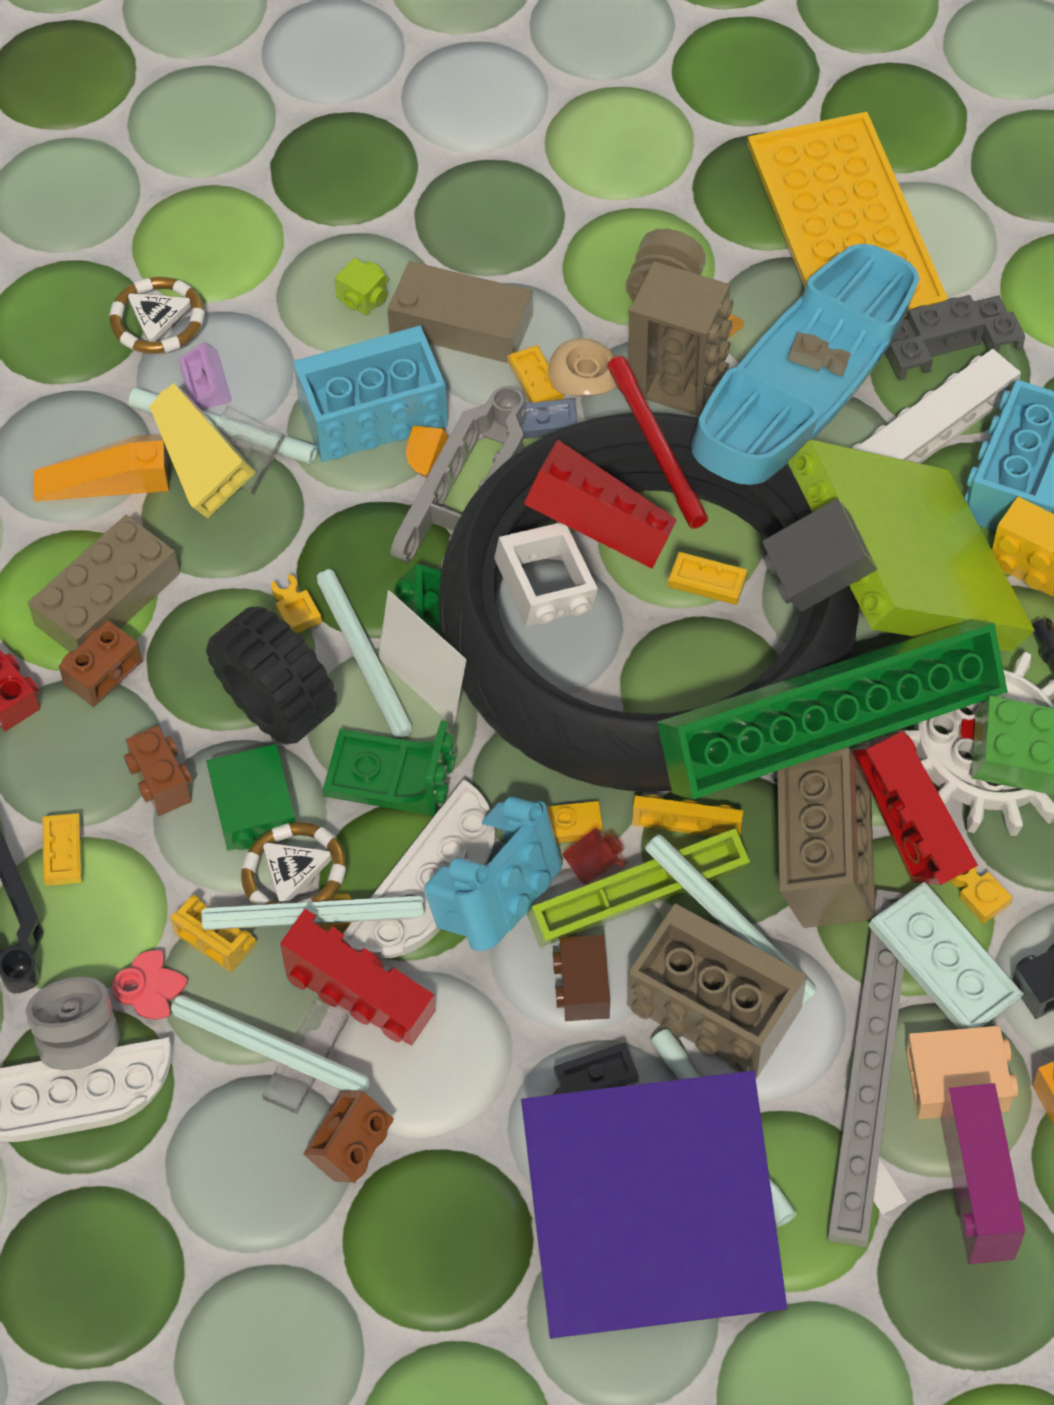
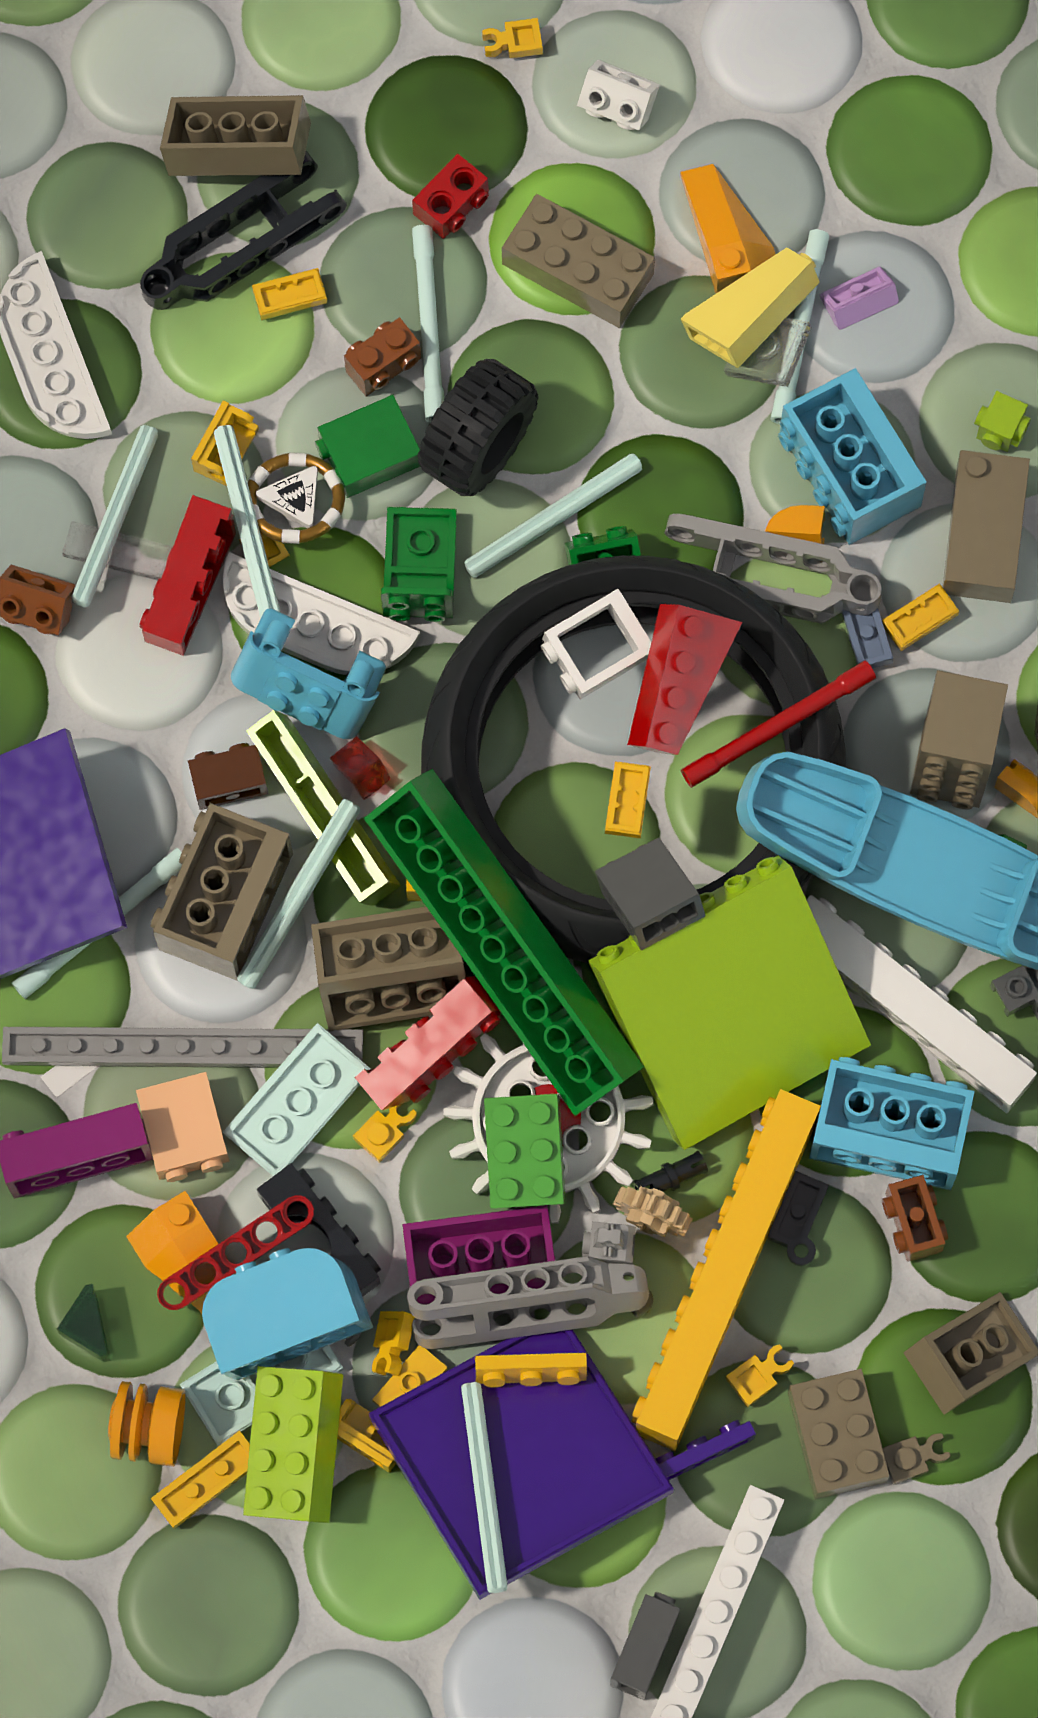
camera: 80 degrees right, 15 degrees up
light grey wheel [25,977,120,1070] -> none
dark orange brick [58,620,143,707] -> none
piece [109,277,205,354] -> none
coral plate [112,950,187,1020] -> none
yellow plate [271,574,322,634] -> none
white sticker [378,590,466,727] -> none
yellow plate [547,801,603,843] -> none
tan hat [548,338,617,396] -> none
black hinge [553,1042,639,1095] -> none
dark tan plate [788,332,851,376] -> none
none -> light aqua piece [412,225,445,423]

